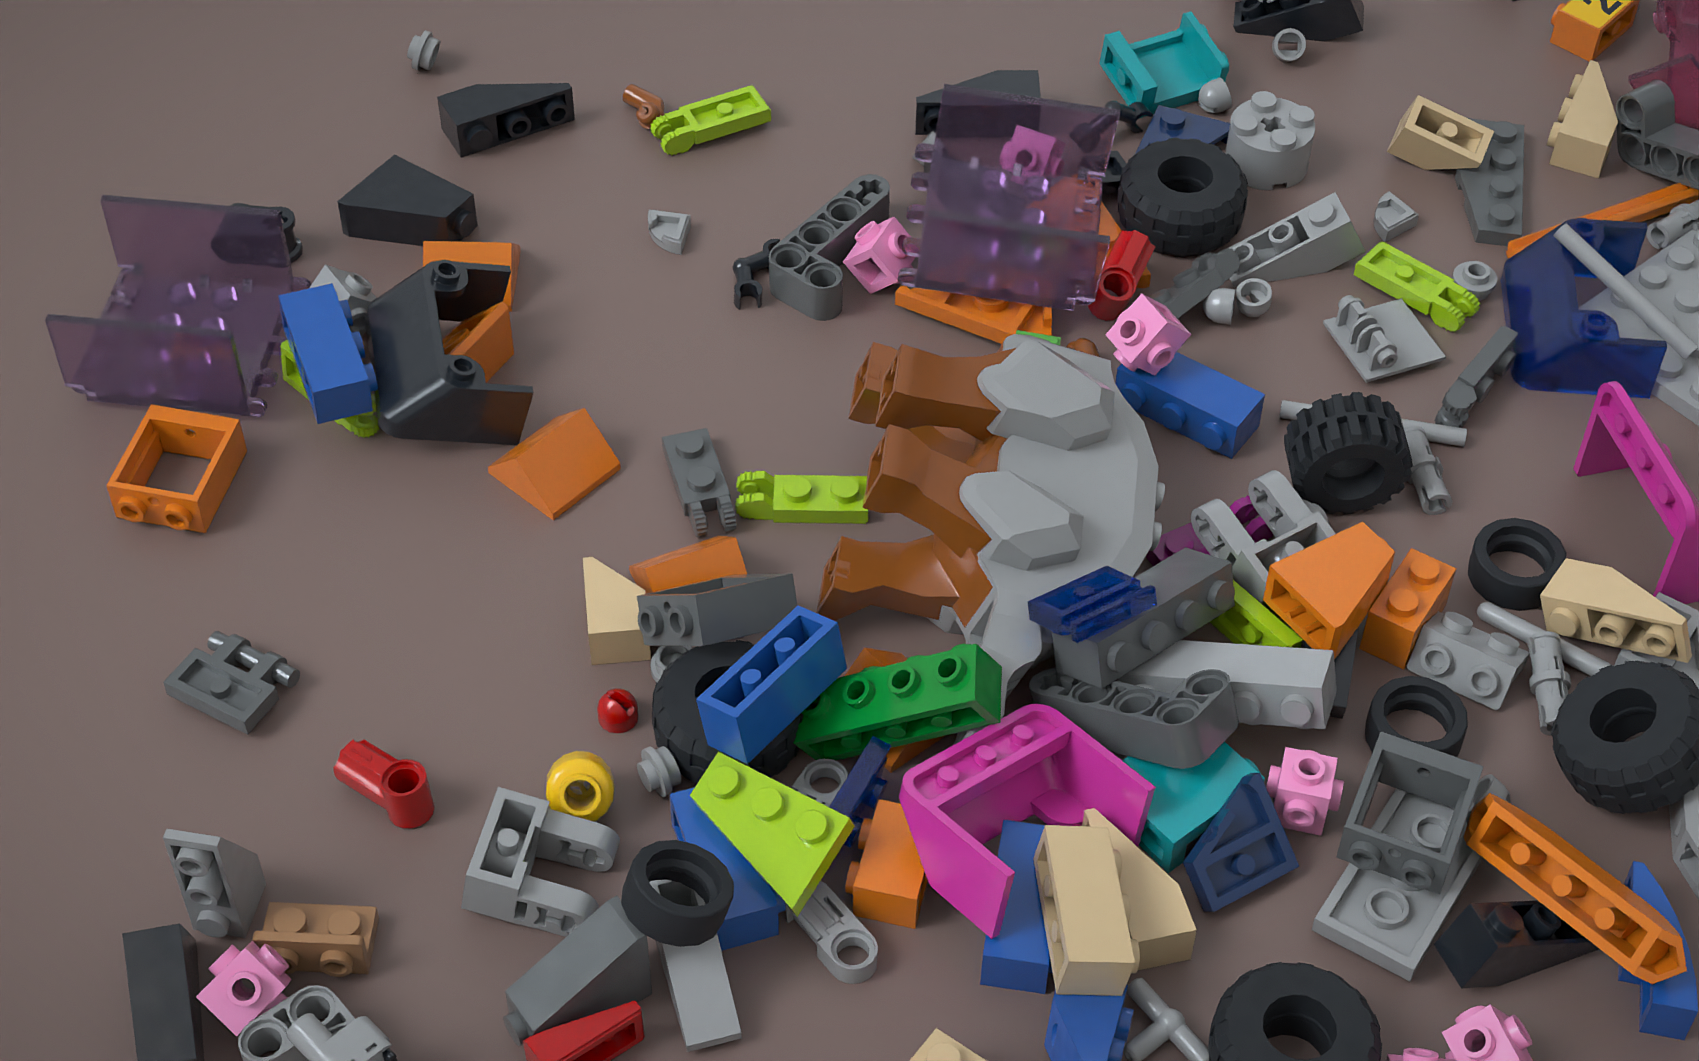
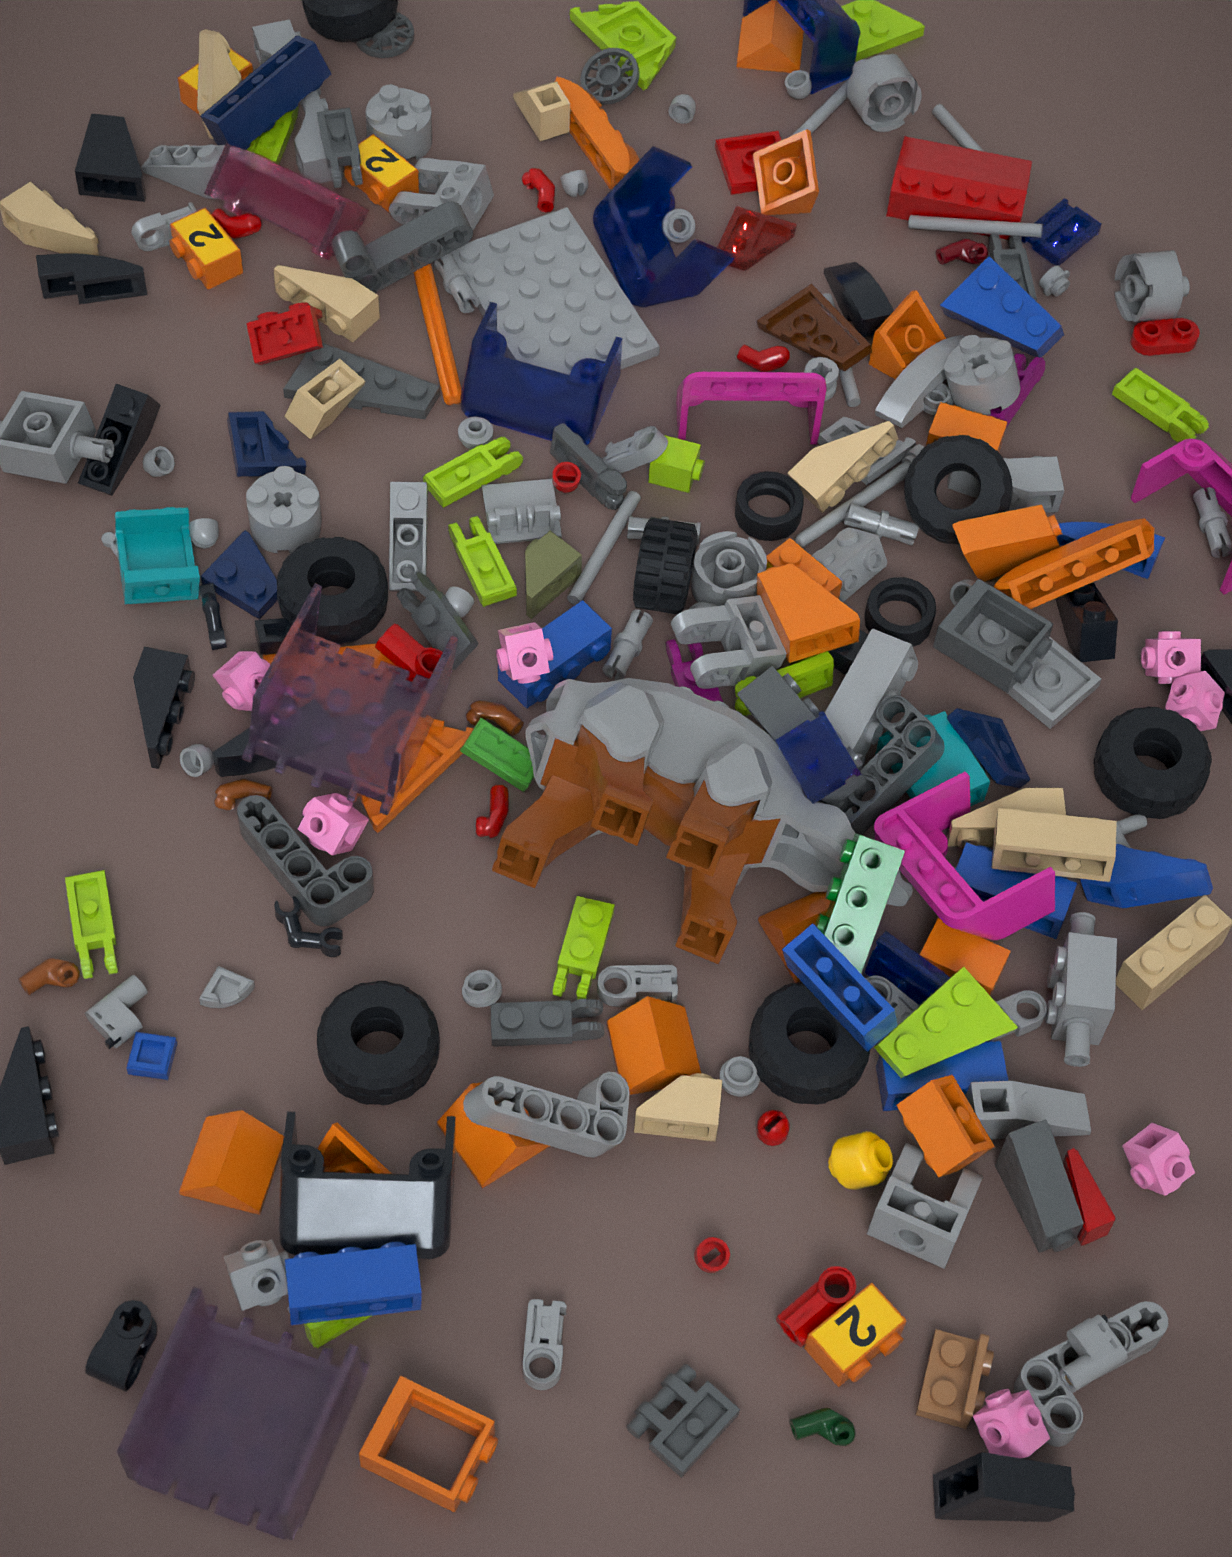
camera: 80 degrees left, 10 degrees up
light grey slope [163,829,266,938] -> none
black slope [337,154,478,246] -> none
black tyre [621,840,734,947] -> none
dark grey window [637,573,798,646] -> none
light grey plate [637,746,681,797] -> none
light grey hinge [1236,278,1272,317] -> none
bright pink brick [1266,747,1344,836] -> none
light grey tile [1374,191,1419,242] -> none
light grey bar [1553,223,1699,360] -> none
none -> light grey piece [85,975,148,1049]
none -> blue tile [126,1032,177,1080]
none -> red arm [211,208,262,239]
none -> dark orange arm [214,779,273,810]
none -> dark blue wing [227,411,306,477]
none -> red bracket [246,303,323,365]
none -> black tyre [317,981,440,1105]
none -> lime hinge [448,516,517,607]
none -> light grey plate [462,970,502,1007]
none -> light grey beam [463,1072,630,1158]
none -> light grey piece [523,1299,567,1390]
none -> olive slope [525,531,582,619]
none -> red hinge [552,462,581,493]
none -> light grey piece [597,965,678,1007]
none -> light grey piece [602,426,668,474]
none -> light grey pin [602,609,653,680]
none -> lime brick [648,435,705,493]
none -> light grey brick [691,531,767,606]
none -> red hinge [694,1237,730,1273]
none -> dark green arm [789,1408,856,1446]
none -> brick [804,1282,907,1387]
none -> orange brick [896,1075,995,1178]
none -> orange slope [952,504,1063,582]
none -> light grey brick [1045,912,1117,1067]

